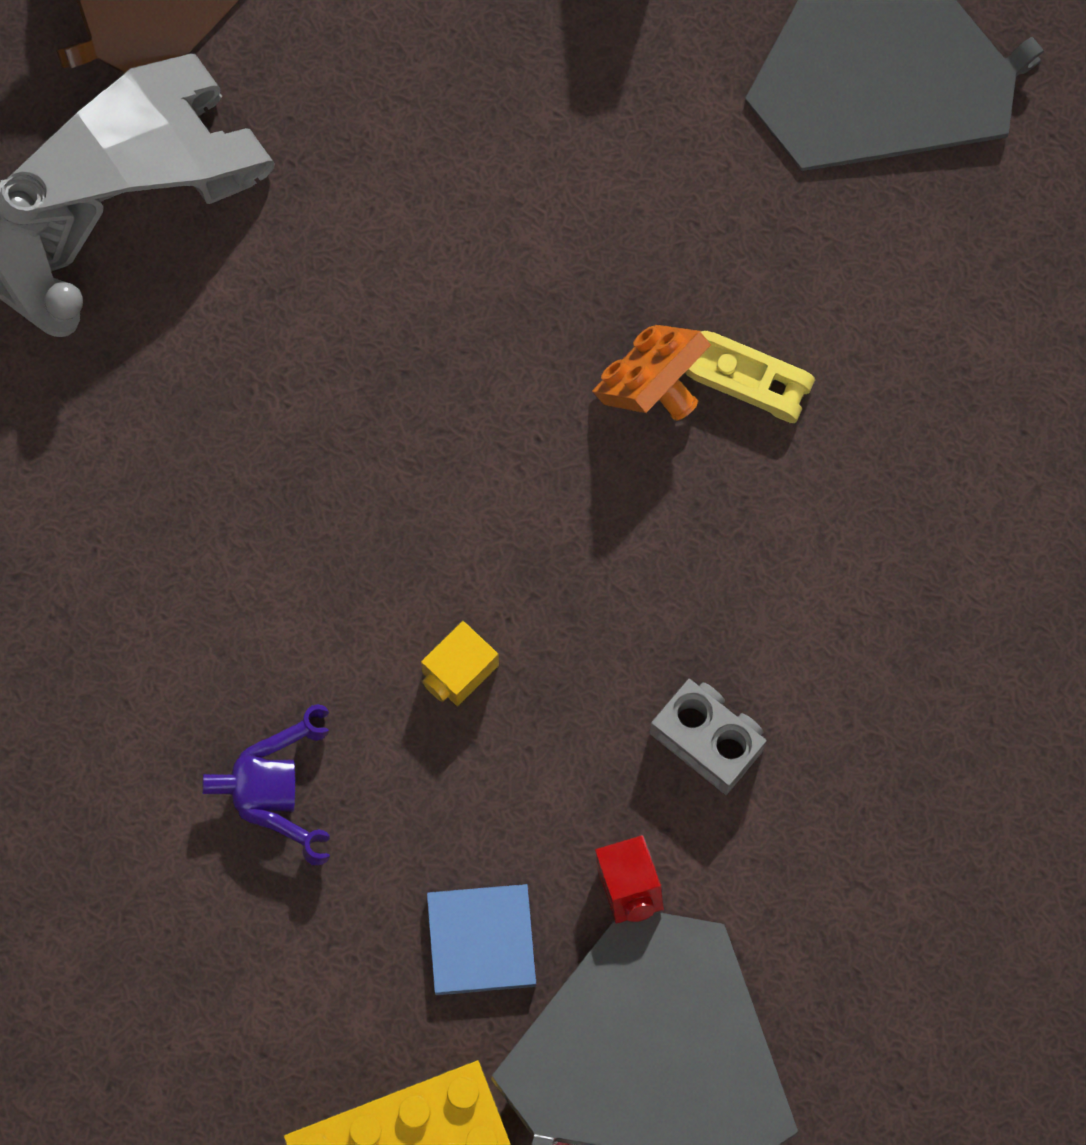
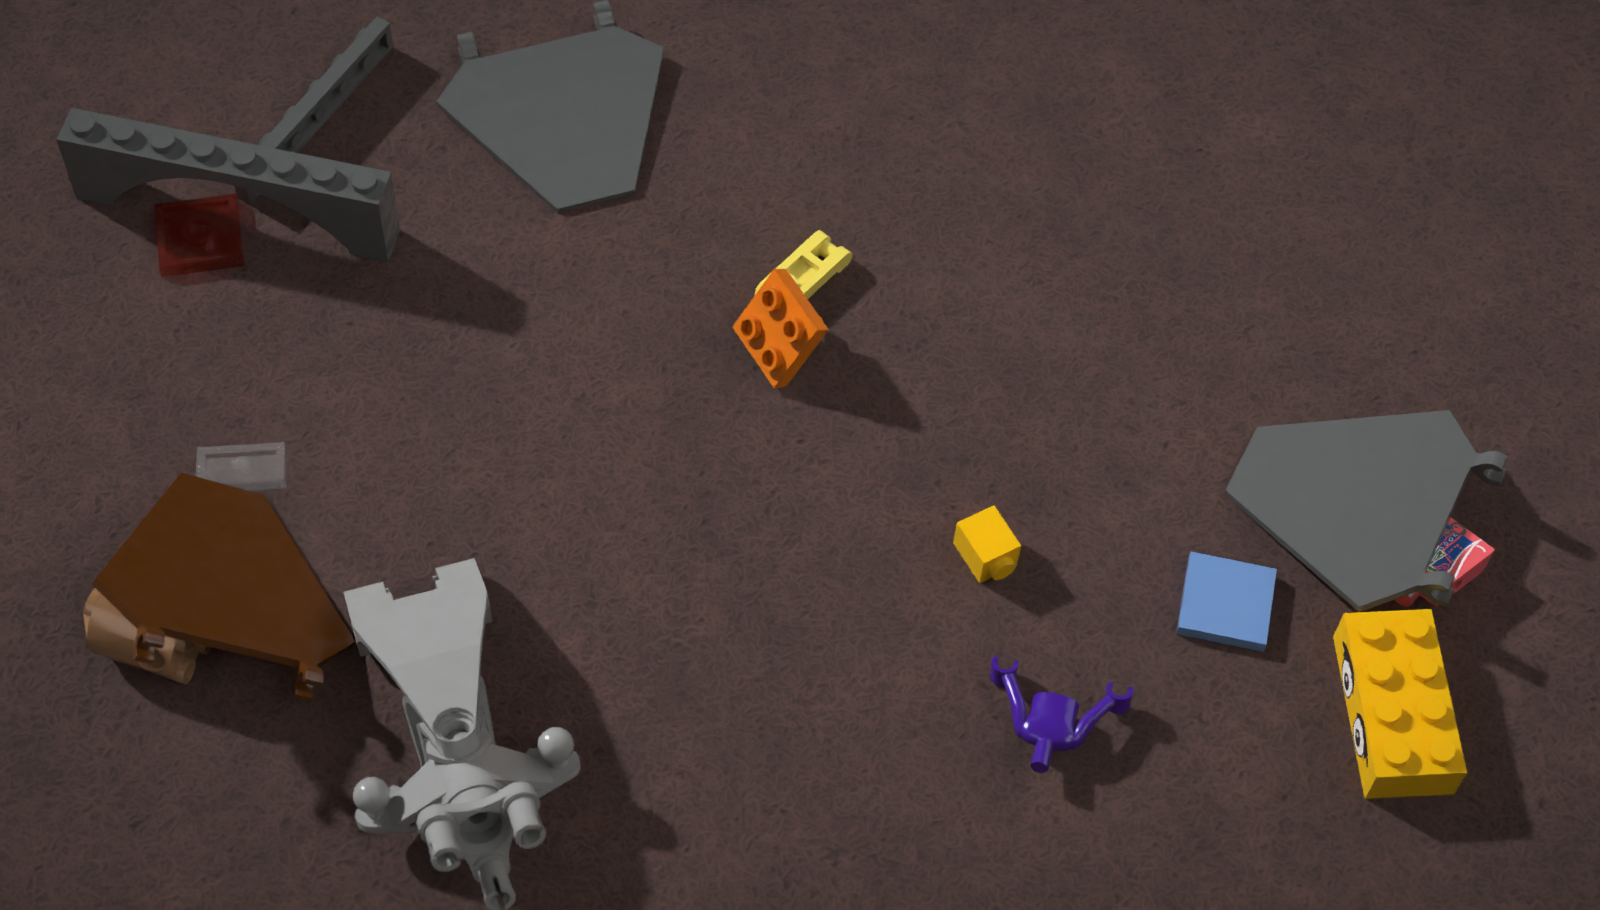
camera: 75 degrees left, 15 degrees down
red brick [595,835,664,924] -> none
light grey brick [650,678,767,795] -> none

